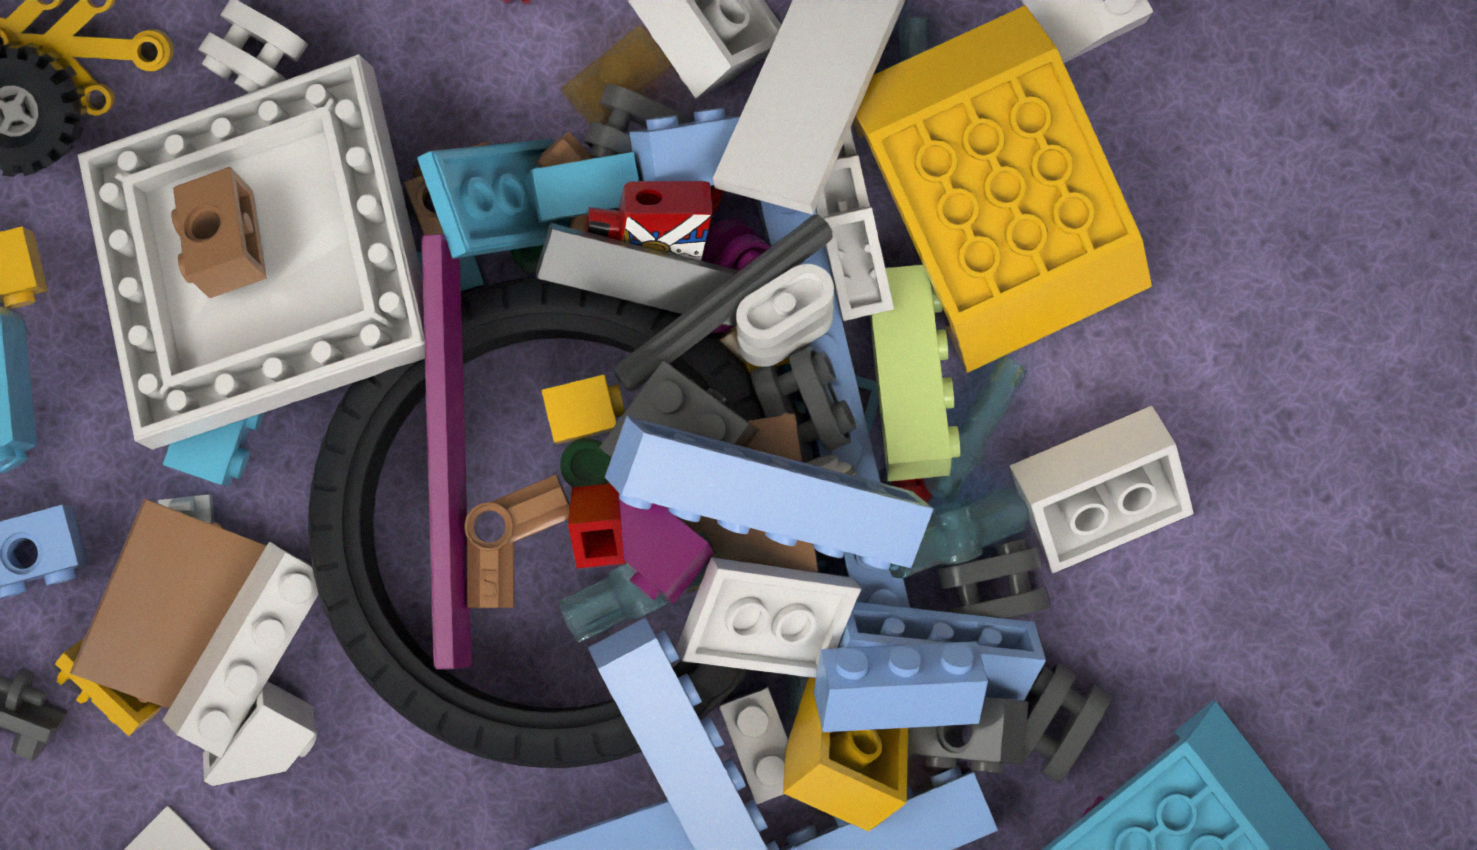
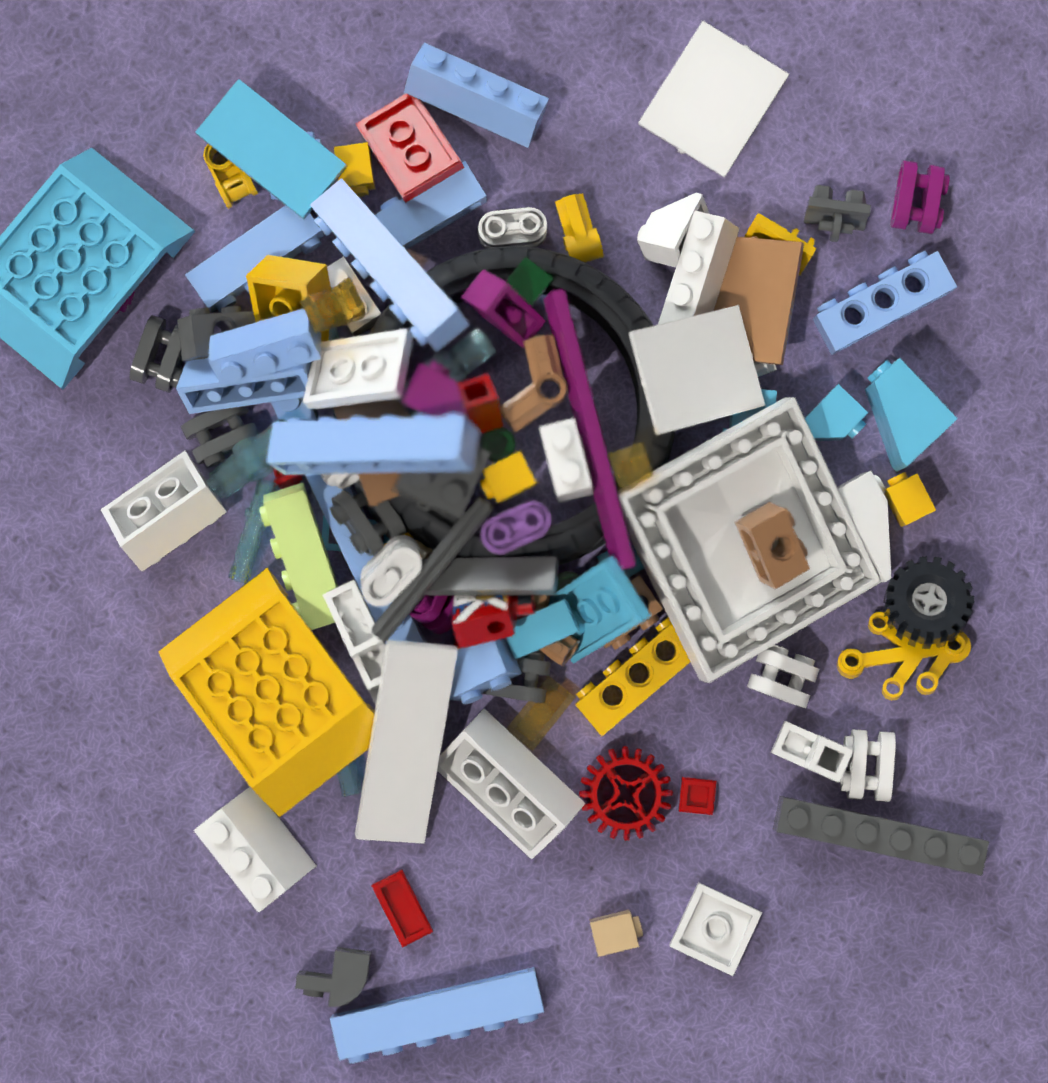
camera: 165 degrees right, 0 degrees up
none -> clear yellow slope [300,277,366,333]
none -> magenta slope [461,270,546,349]
none -> white brick [478,207,547,249]
none -> medium lavender brick [481,502,550,555]
none -> dark green tile [505,257,553,307]
none -> white brick [539,418,593,503]
none -> yellow piece [555,193,604,262]
none -> yellow brick [575,617,690,736]
none -> clear yellow tile [608,443,653,489]
none -> white piece [629,305,765,435]
none -> medium azure slope [805,384,868,441]
none -> white slope [837,471,891,582]

